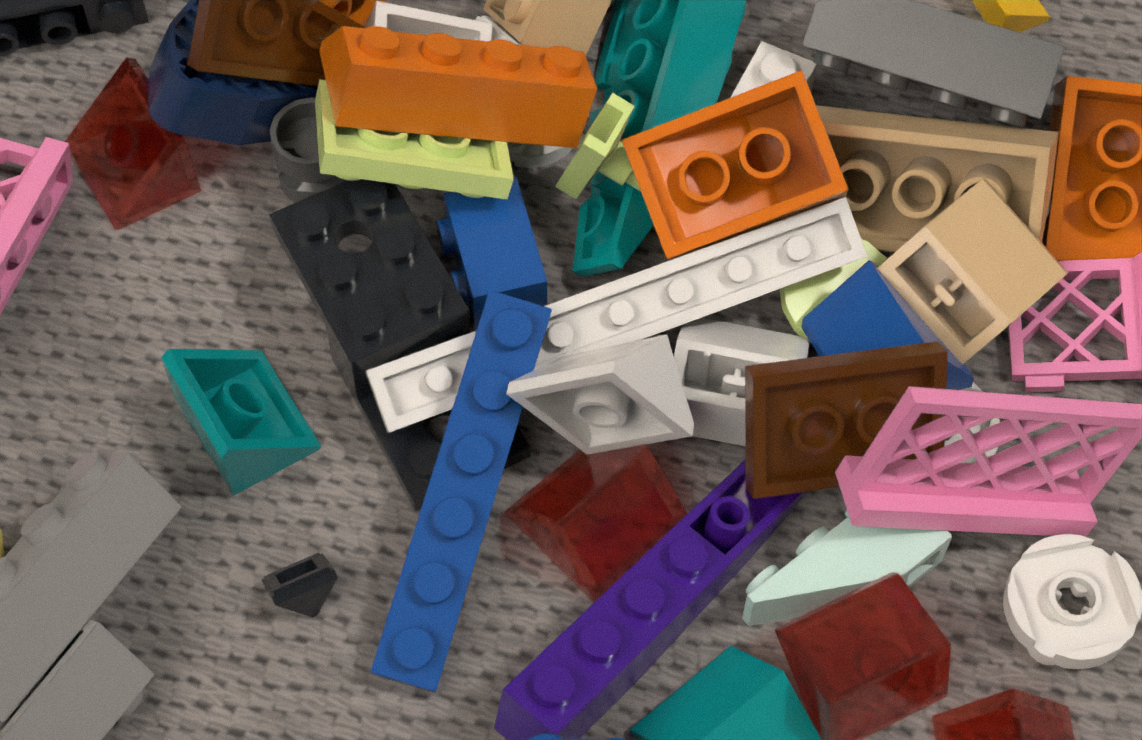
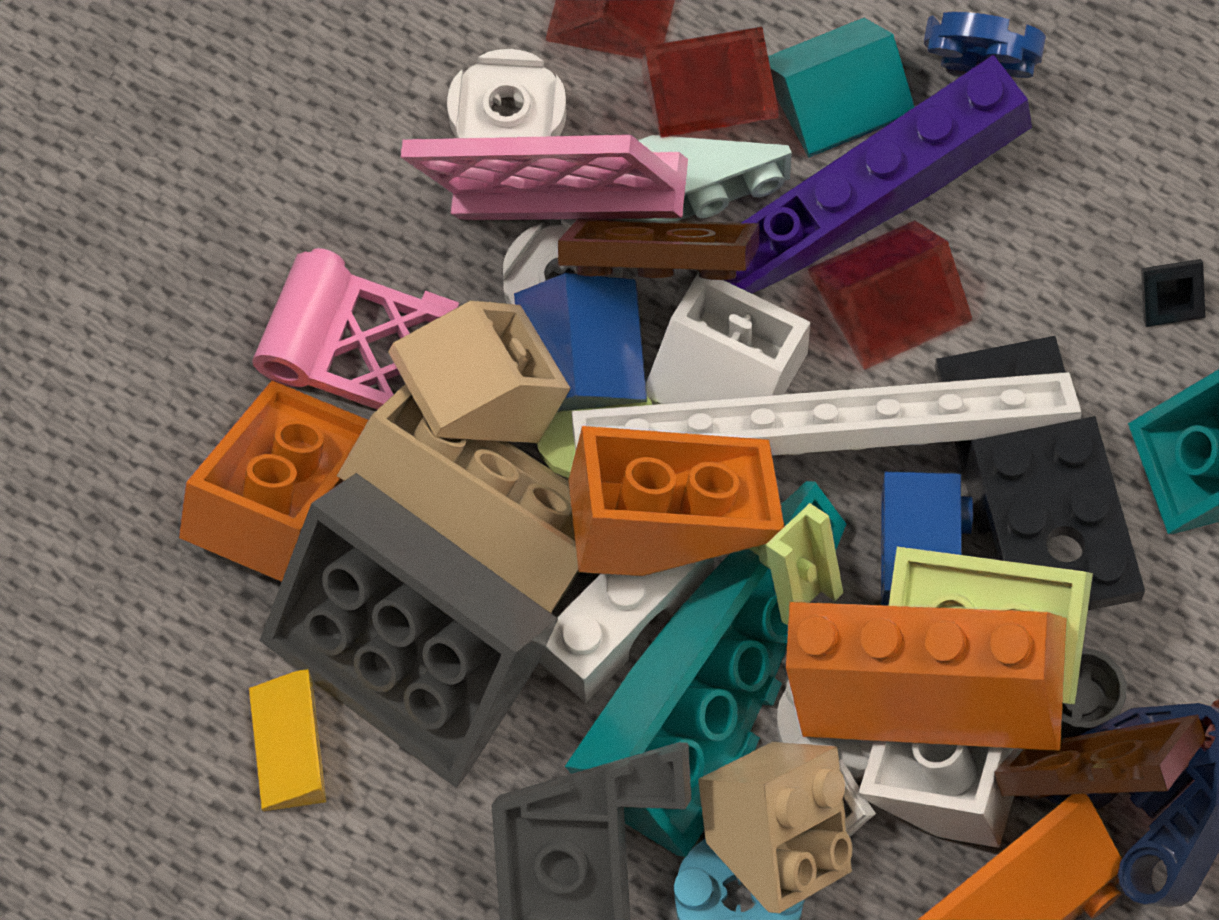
camera: 160 degrees left, 5 degrees up
blue plate [370,290,552,693] -> none
white slope [506,334,694,455] -> none

